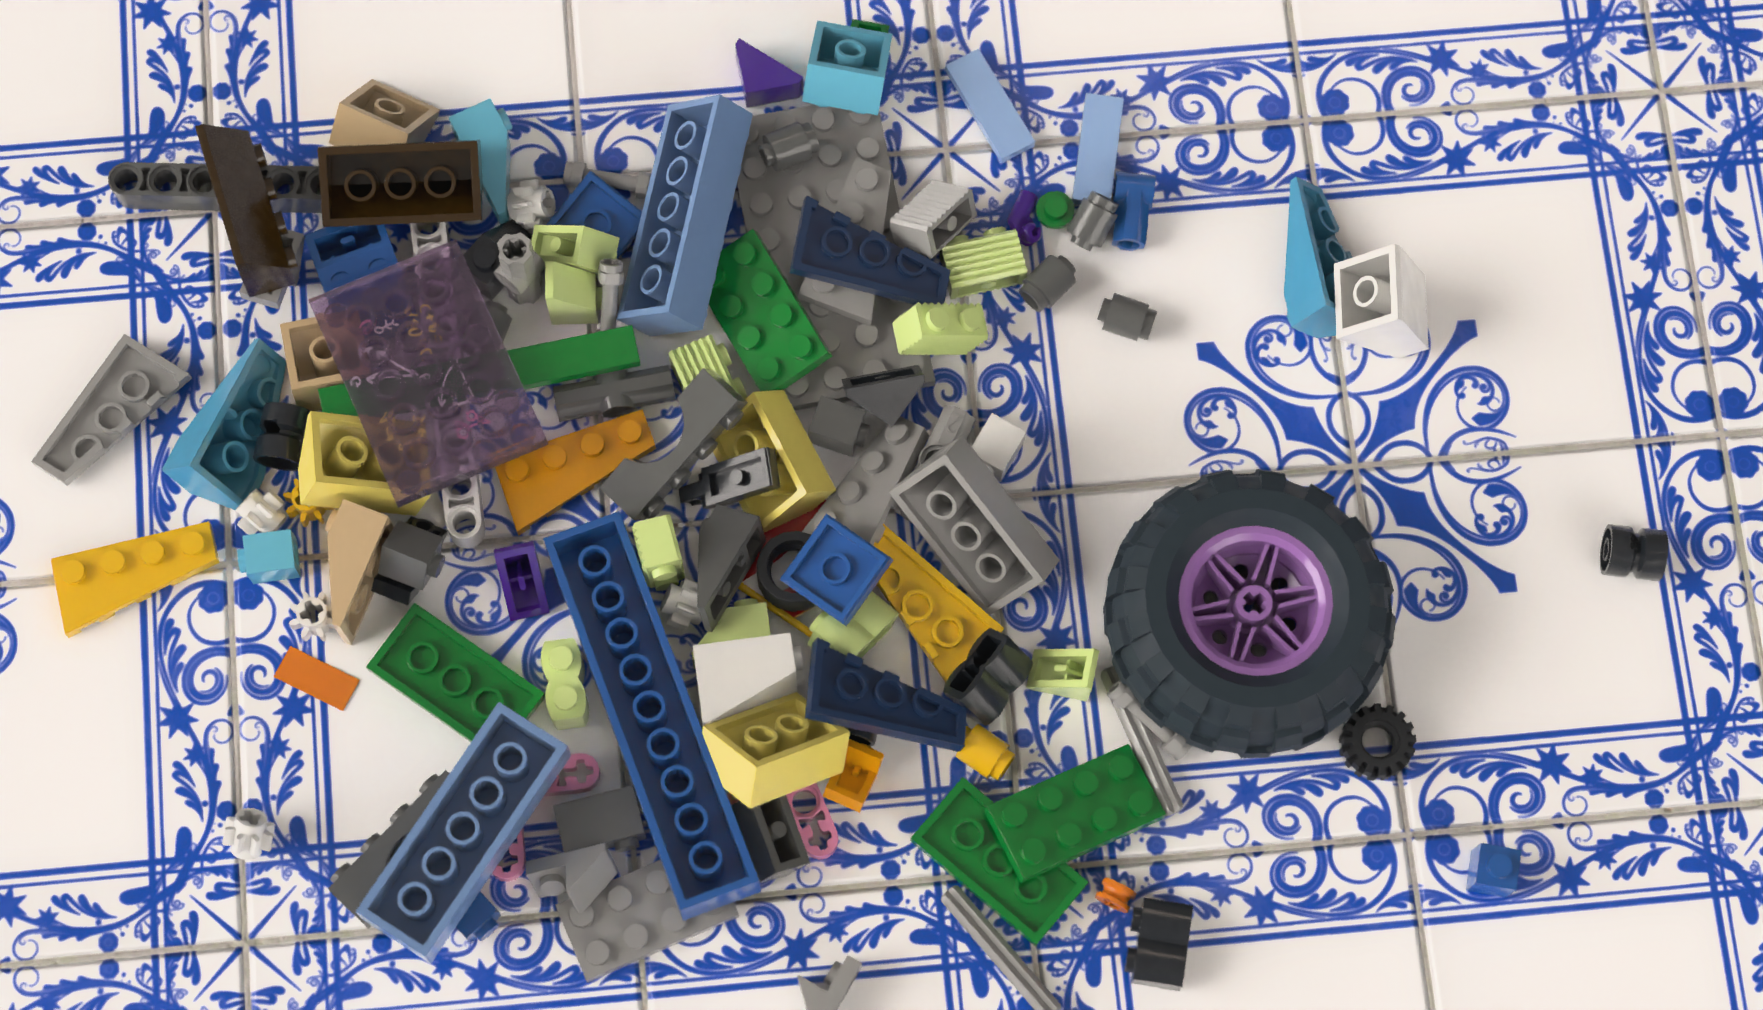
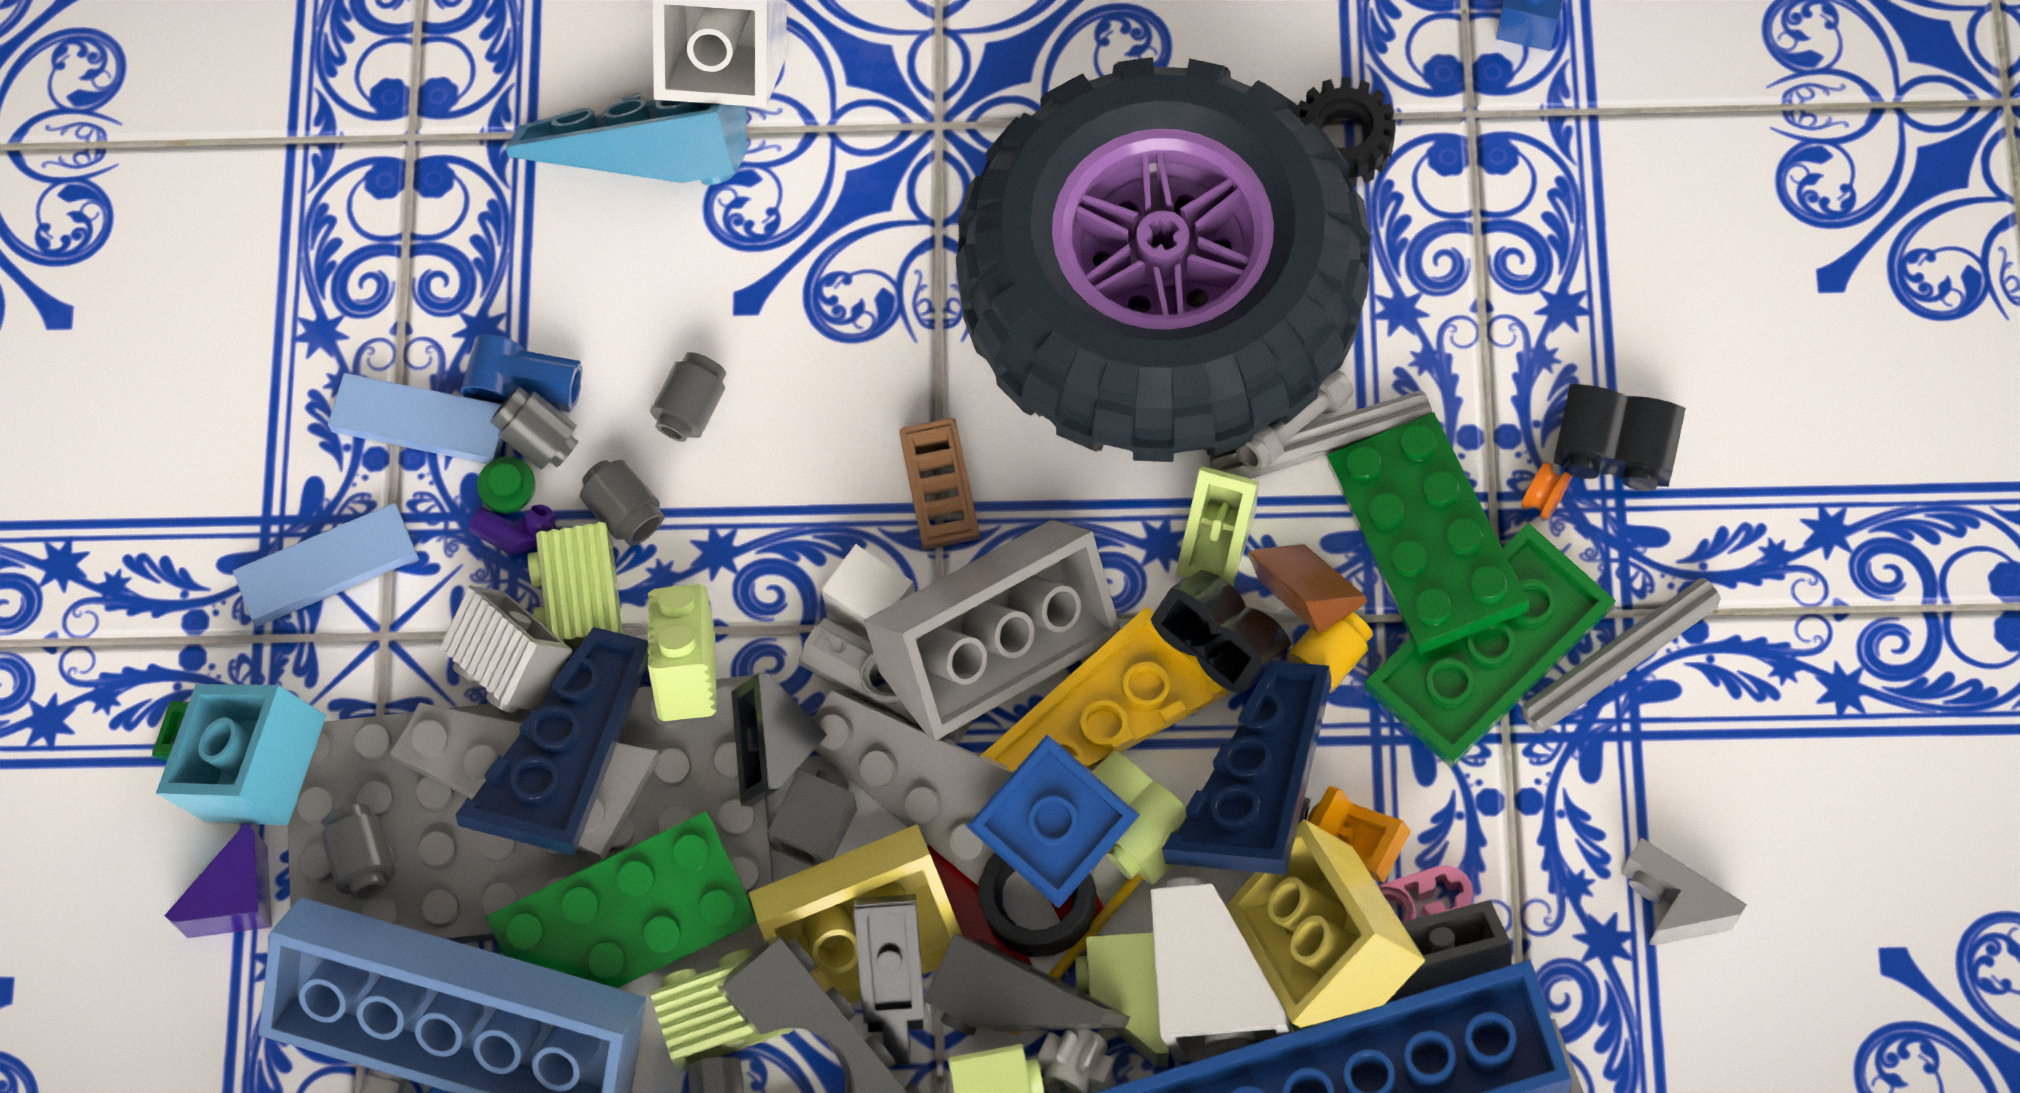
camera: 75 degrees left, 5 degrees down
none -> medium nougat slope [899,418,980,551]
none -> dark orange slope [1248,544,1367,634]

